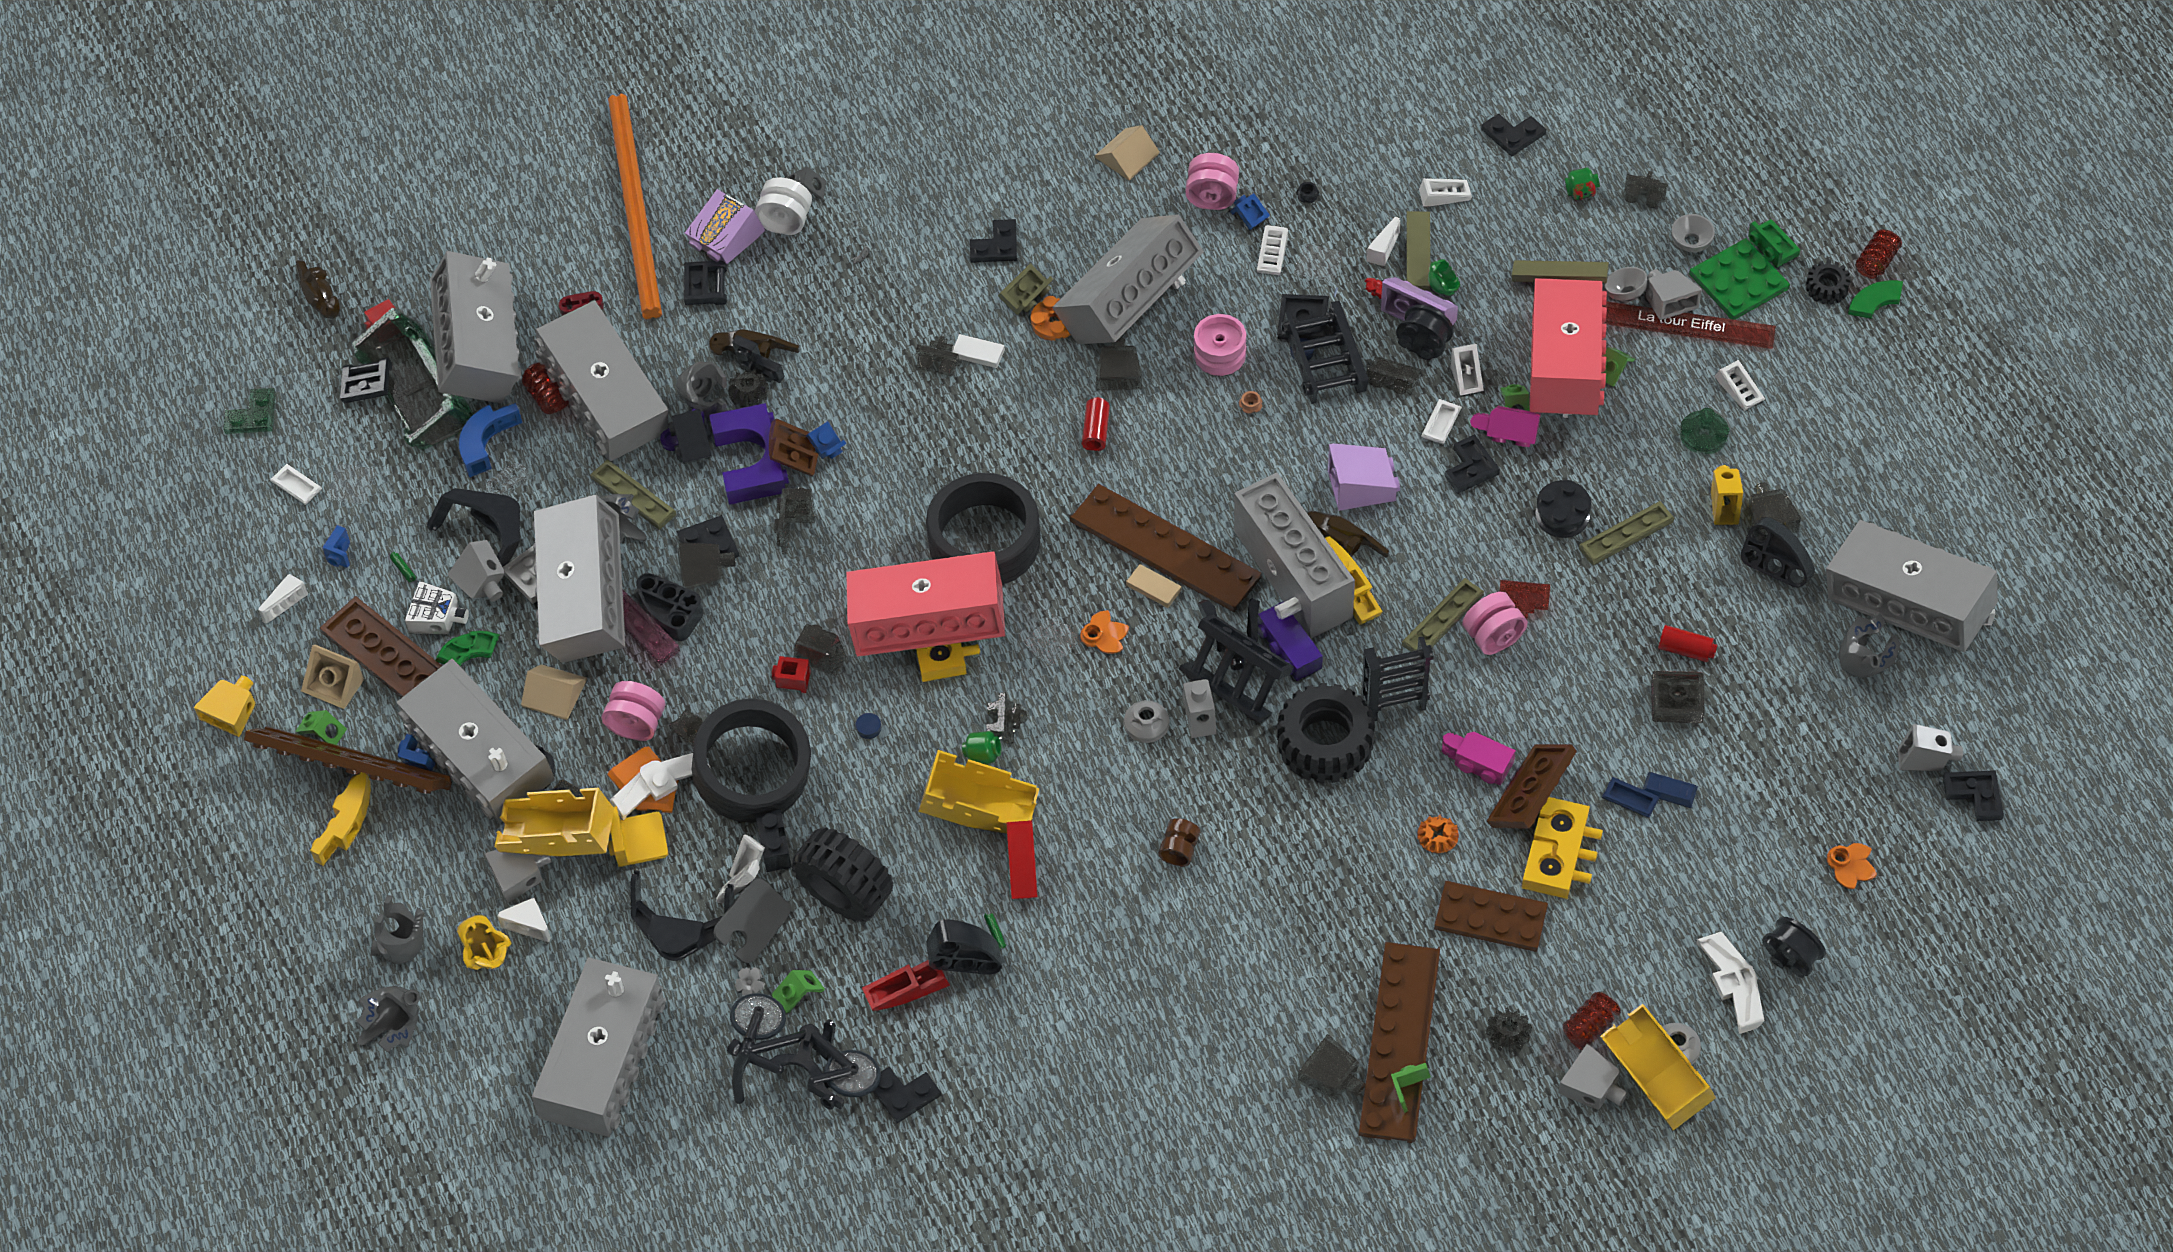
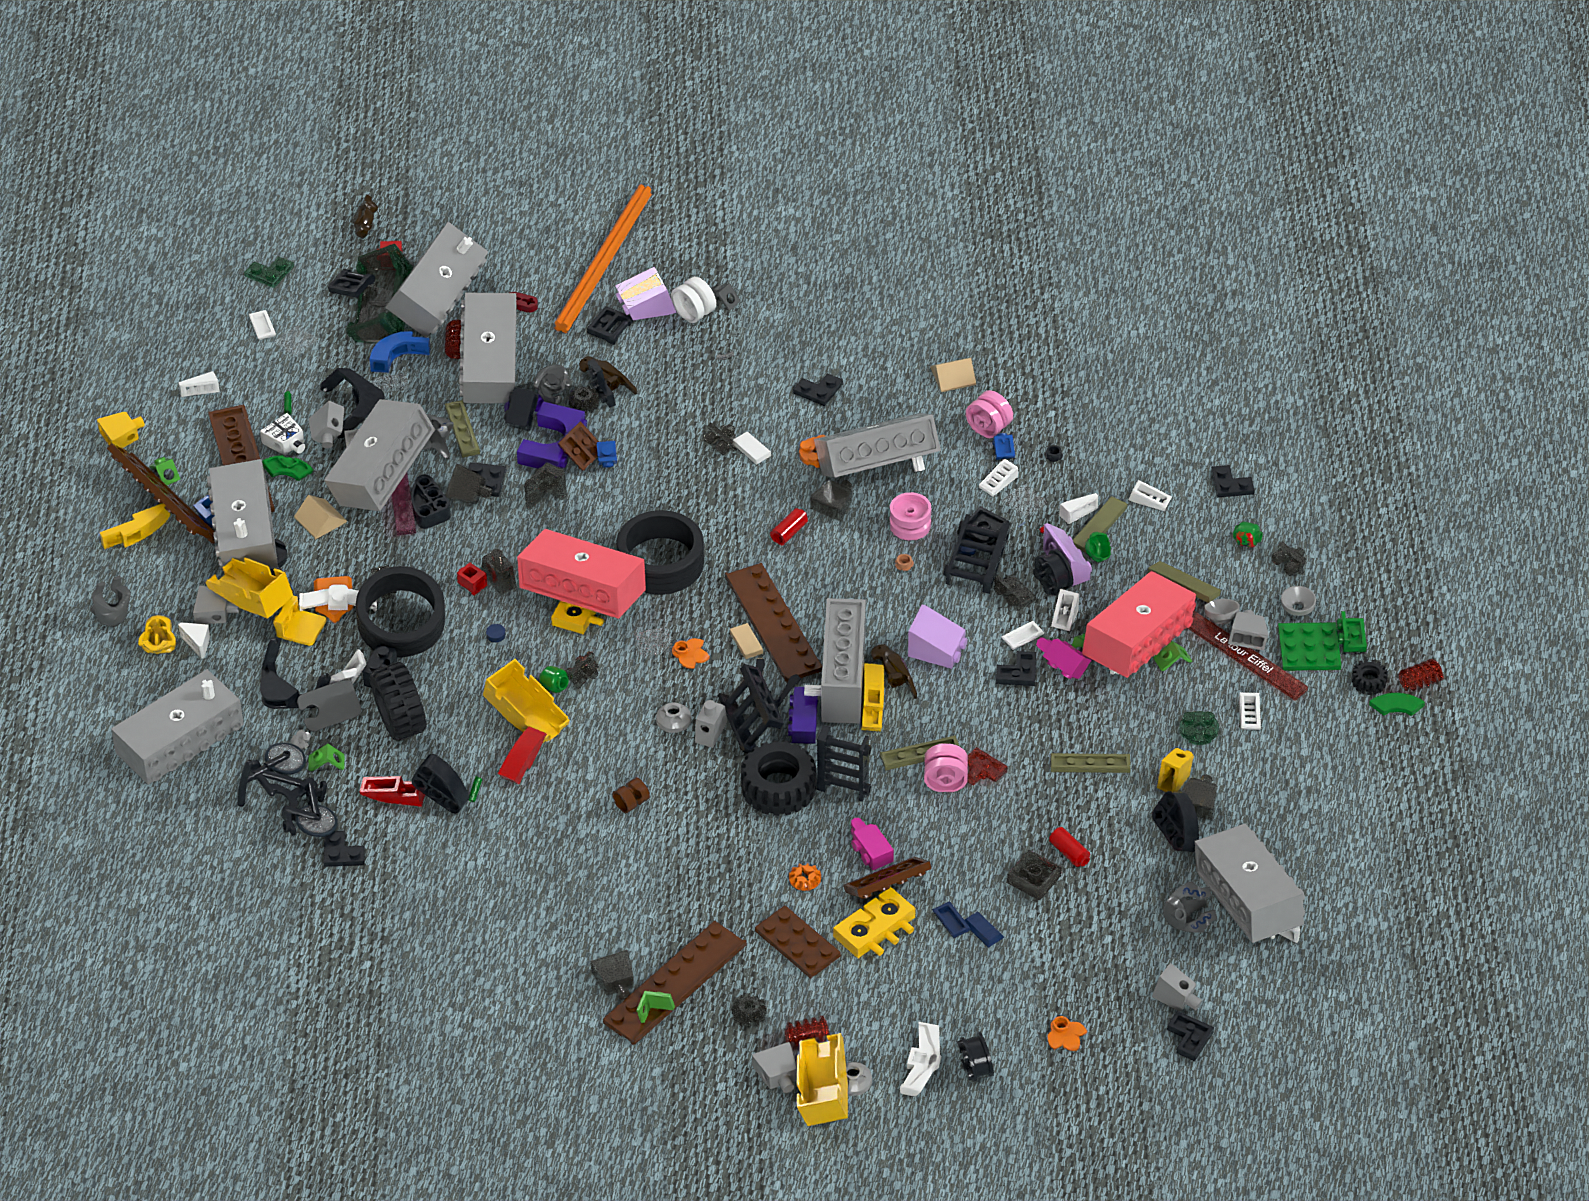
camera: 30 degrees right, 10 degrees down
tan slope [301,645,364,709] -> none
blue bracket [322,525,350,568] -> none
dark grey piece [356,986,420,1052] -> none
bright pink wheel [601,681,666,741] -> none
olive bracket [998,263,1054,315] -> none
black wheel [1535,480,1591,538] -> none

